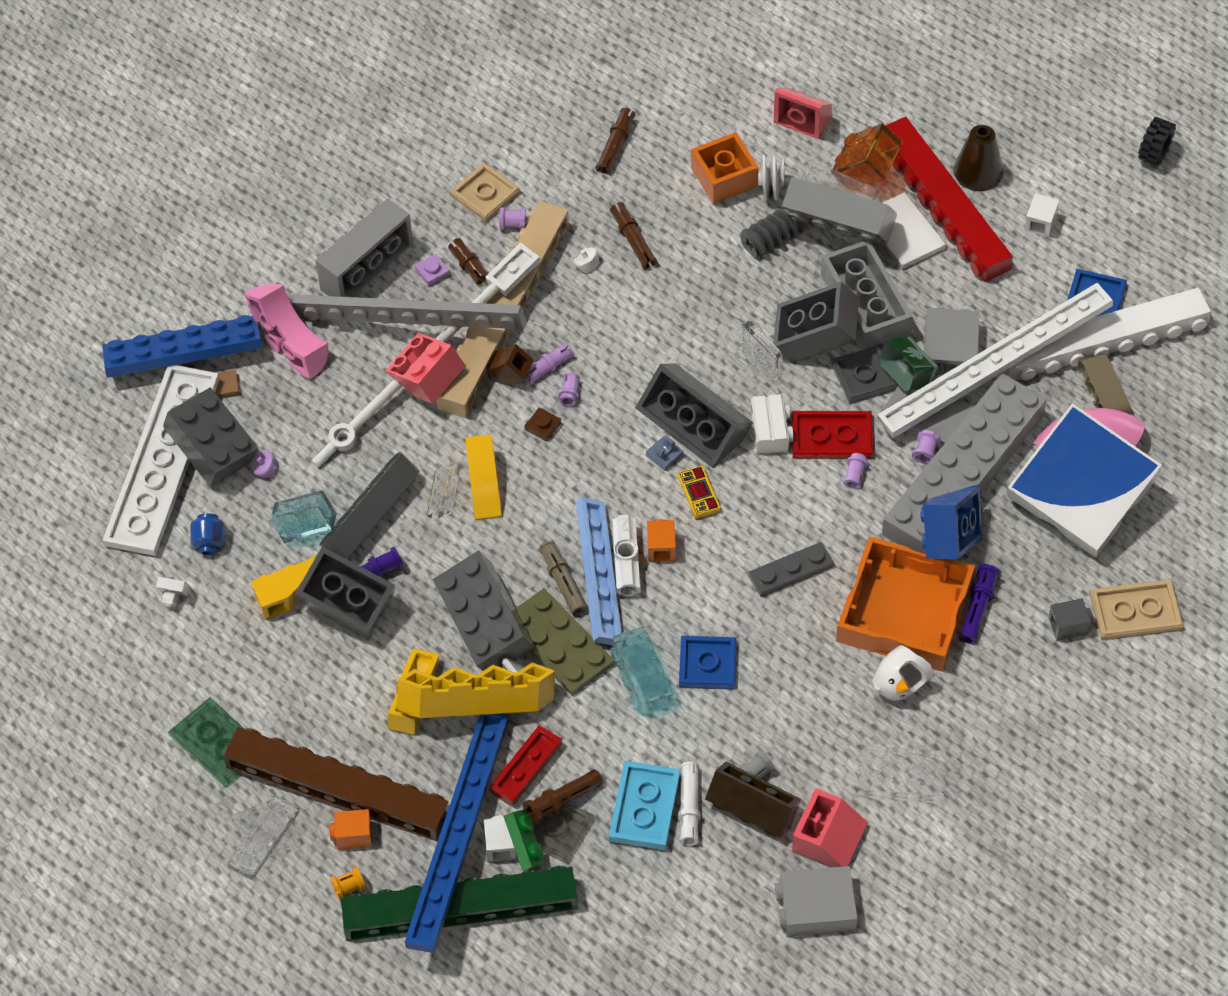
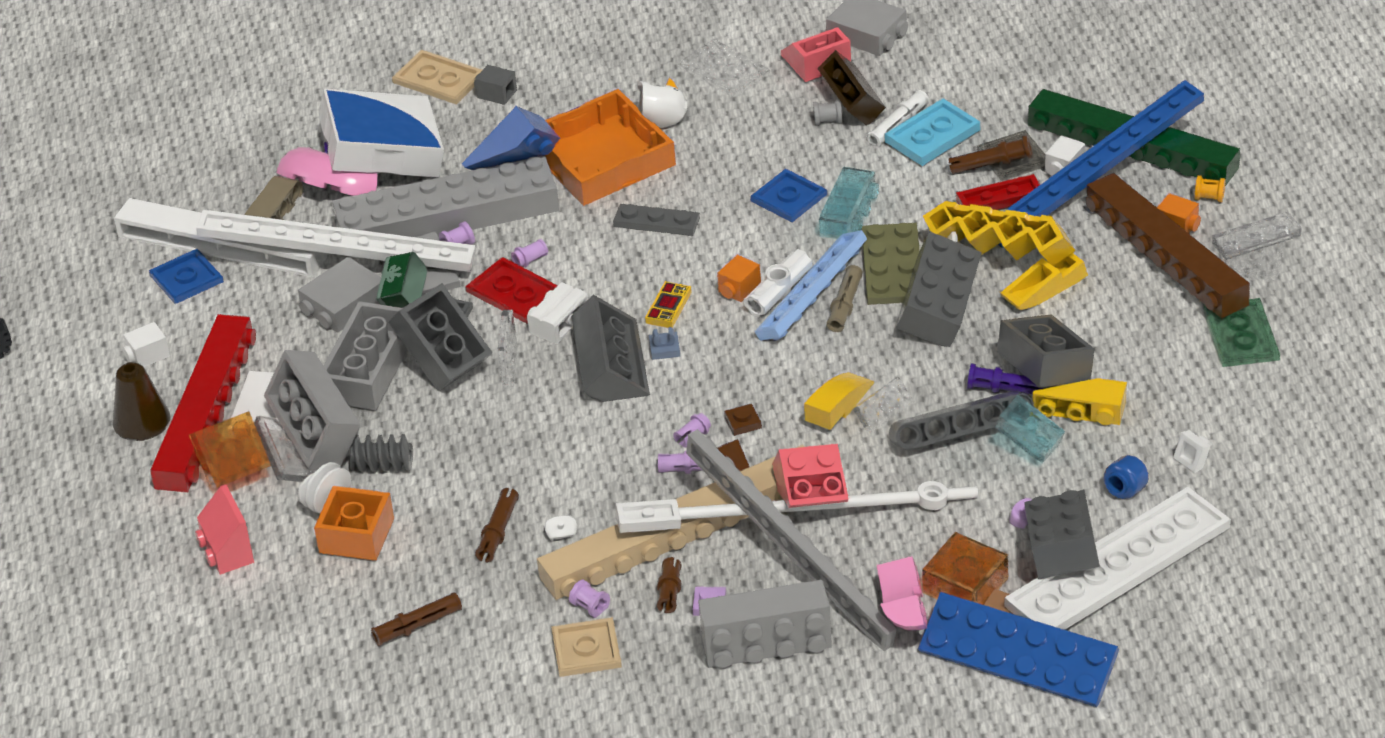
camera: 140 degrees left, 15 degrees down
green plate [503,809,545,871] -> none
none -> clear orange brick [922,532,1008,605]

